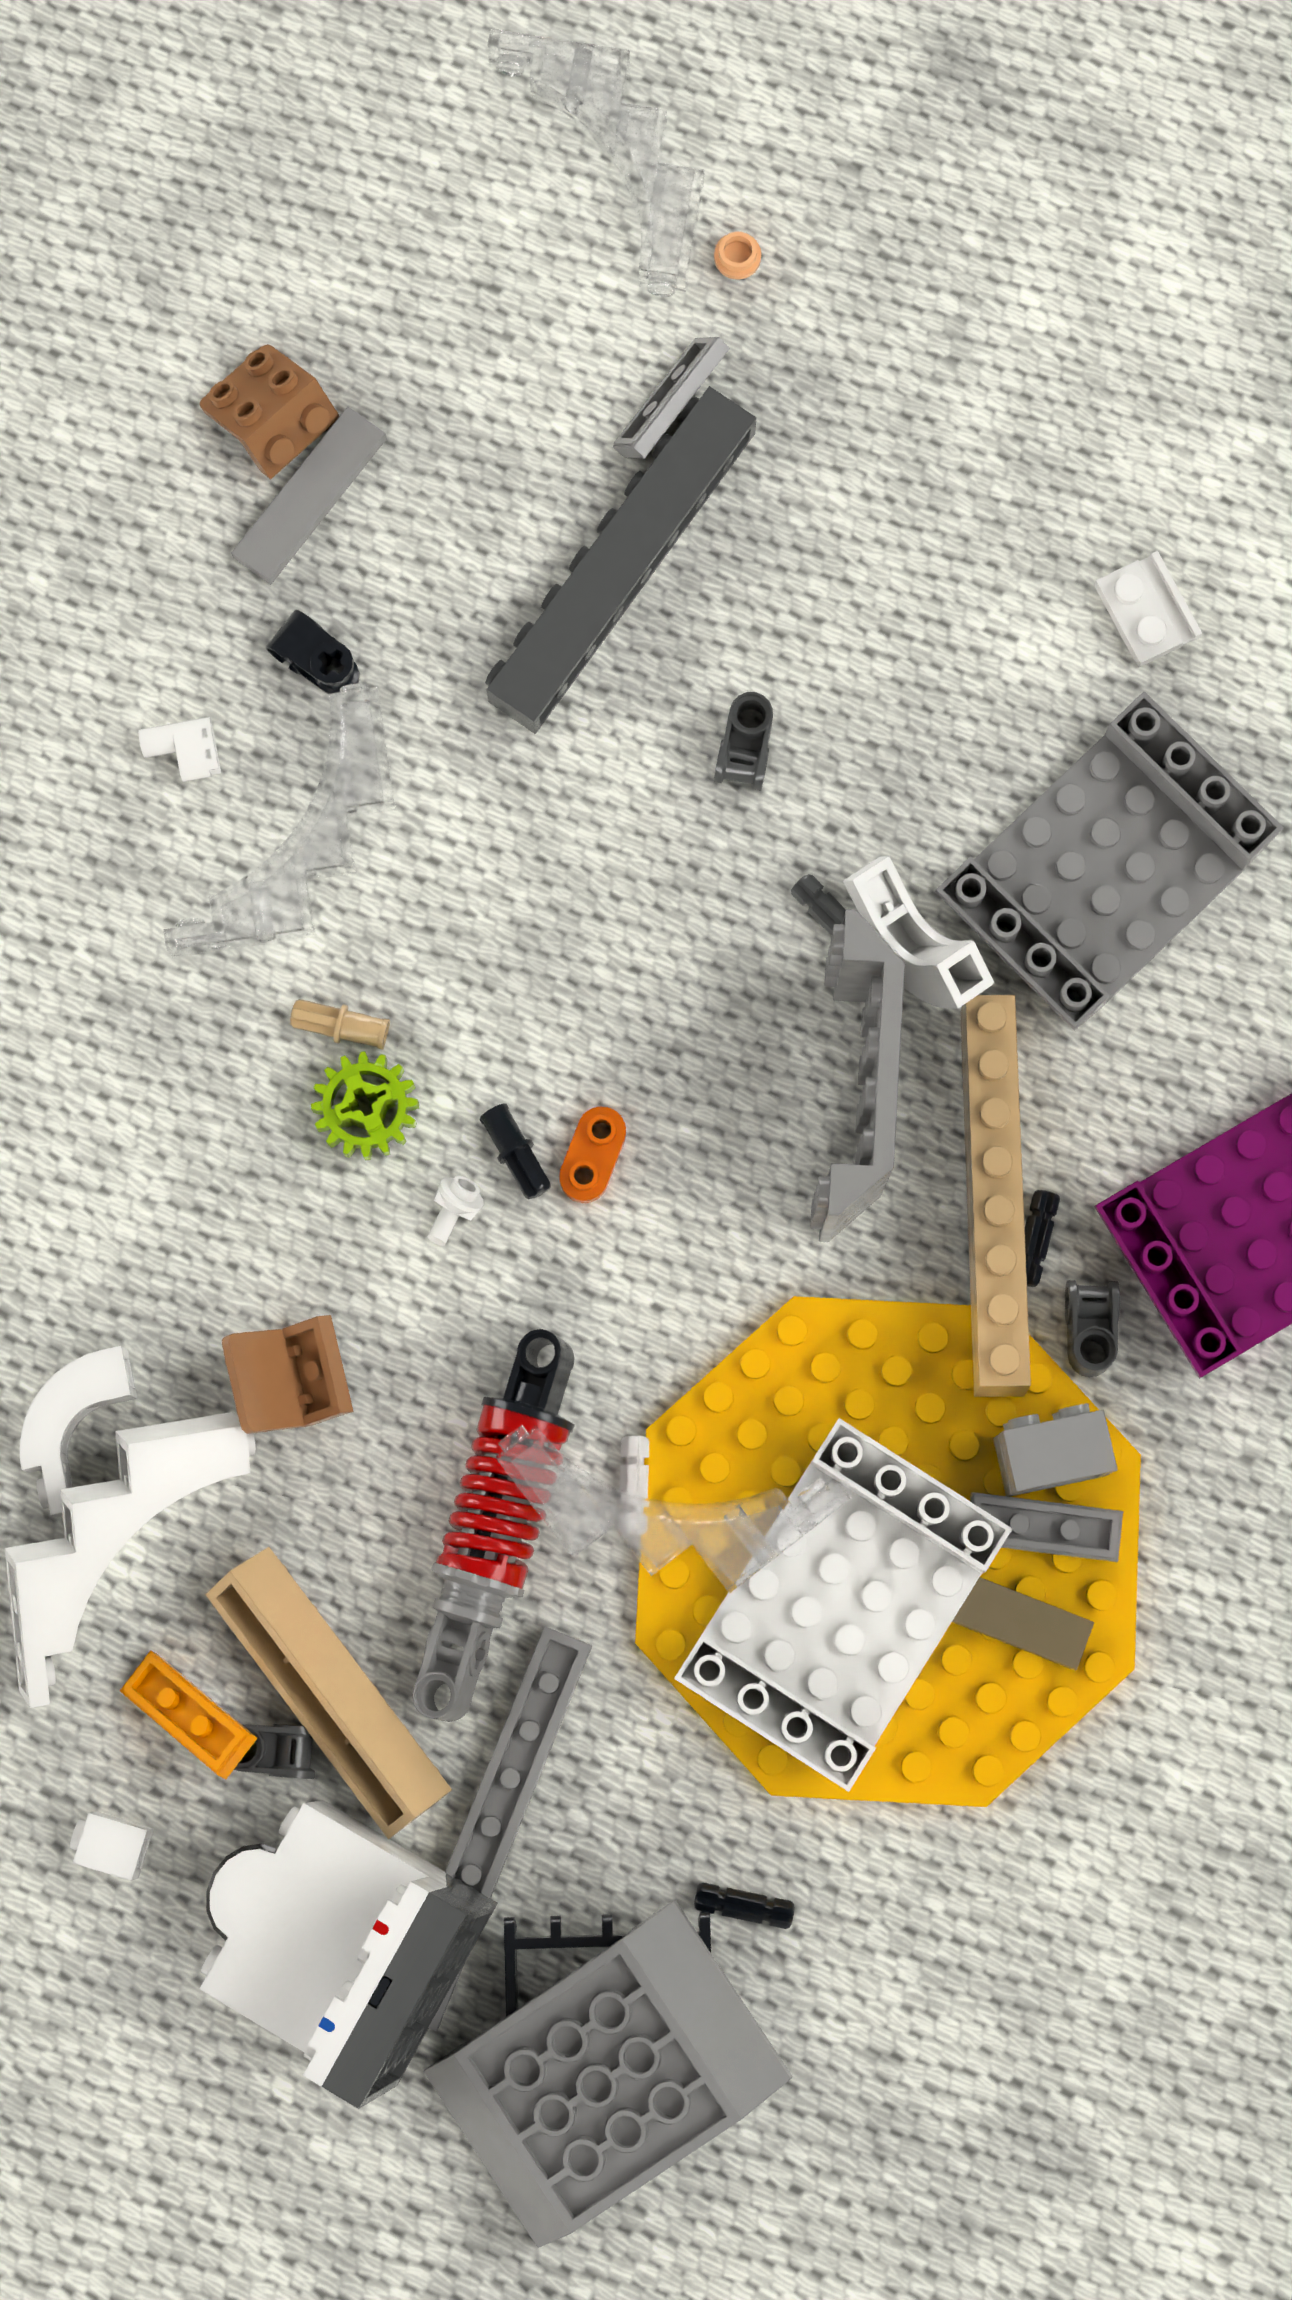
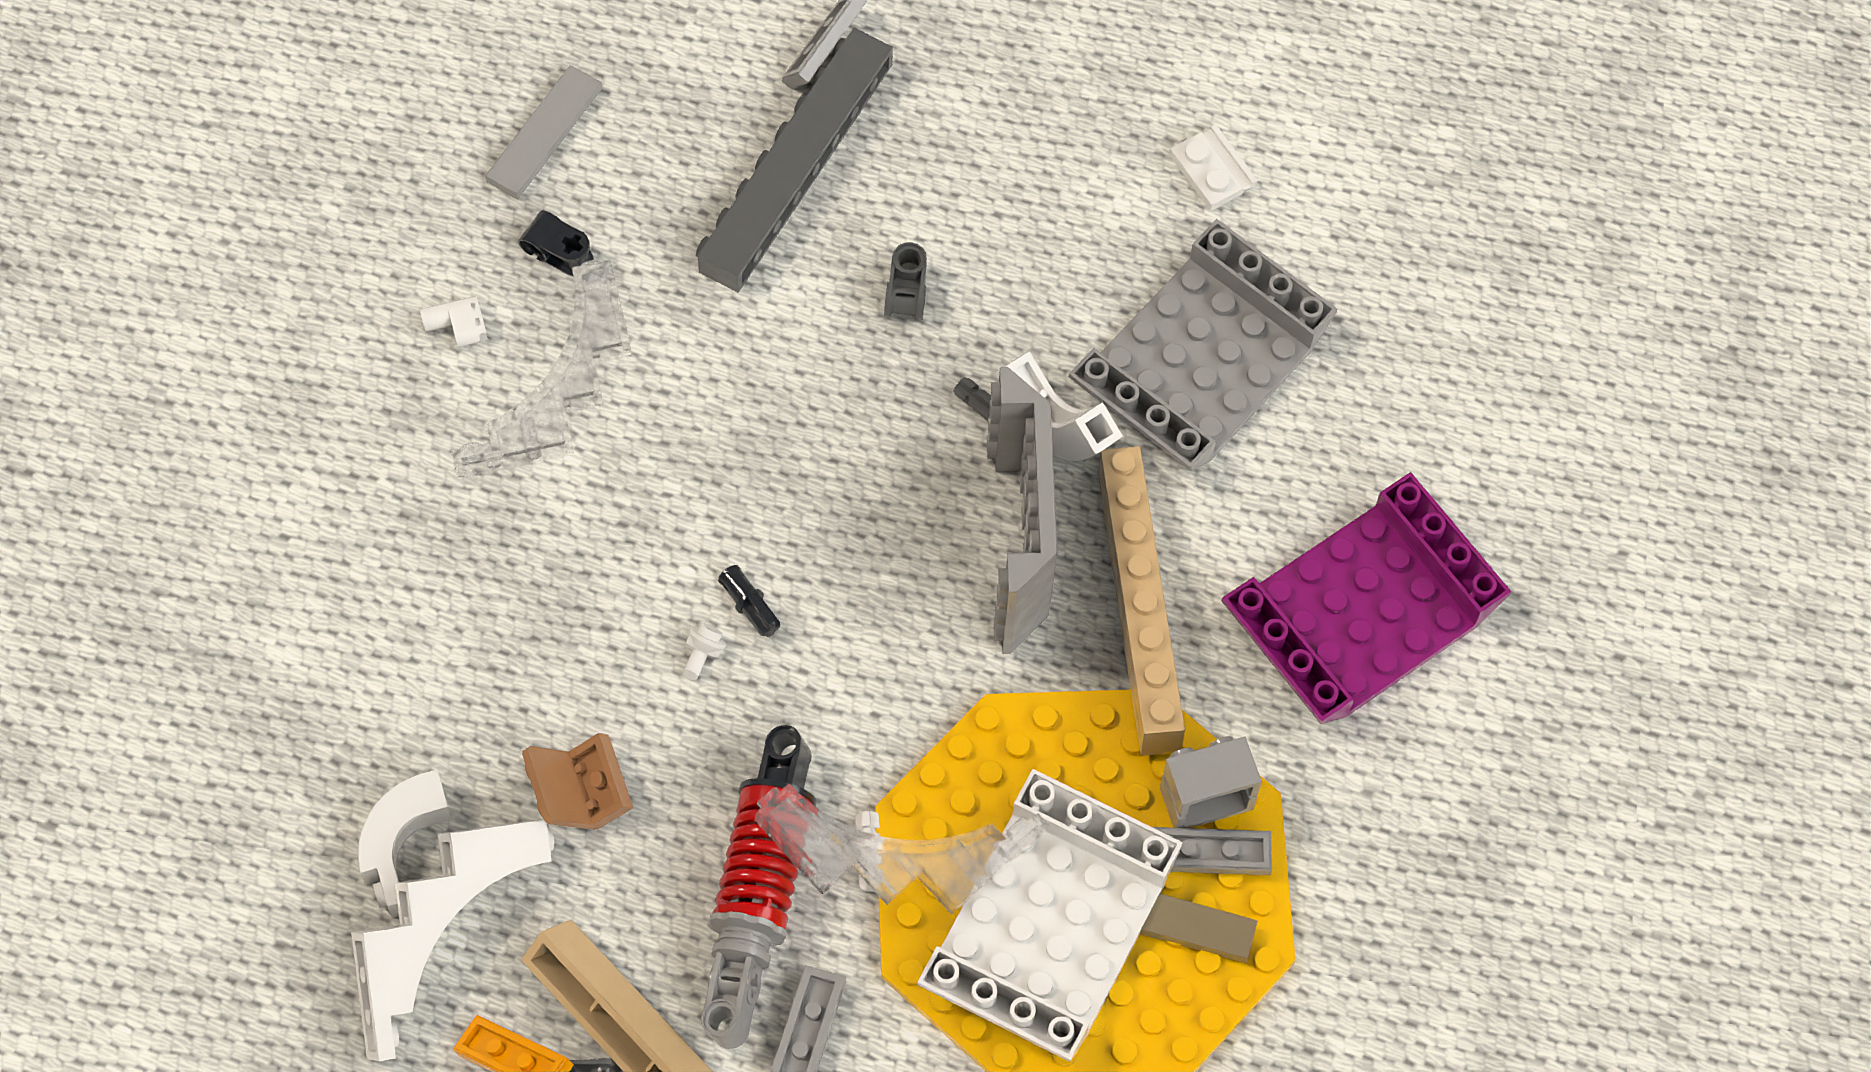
camera: 10 degrees left, 15 degrees down
medium nougat bracket [200,344,340,480] -> none
tan axle [290,999,390,1050] -> none
lime gear [311,1051,420,1161] -> none
orange plate [559,1106,626,1203] -> none
black axle [1025,1190,1060,1287] -> none
dark grey piece [1065,1280,1120,1378] -> none

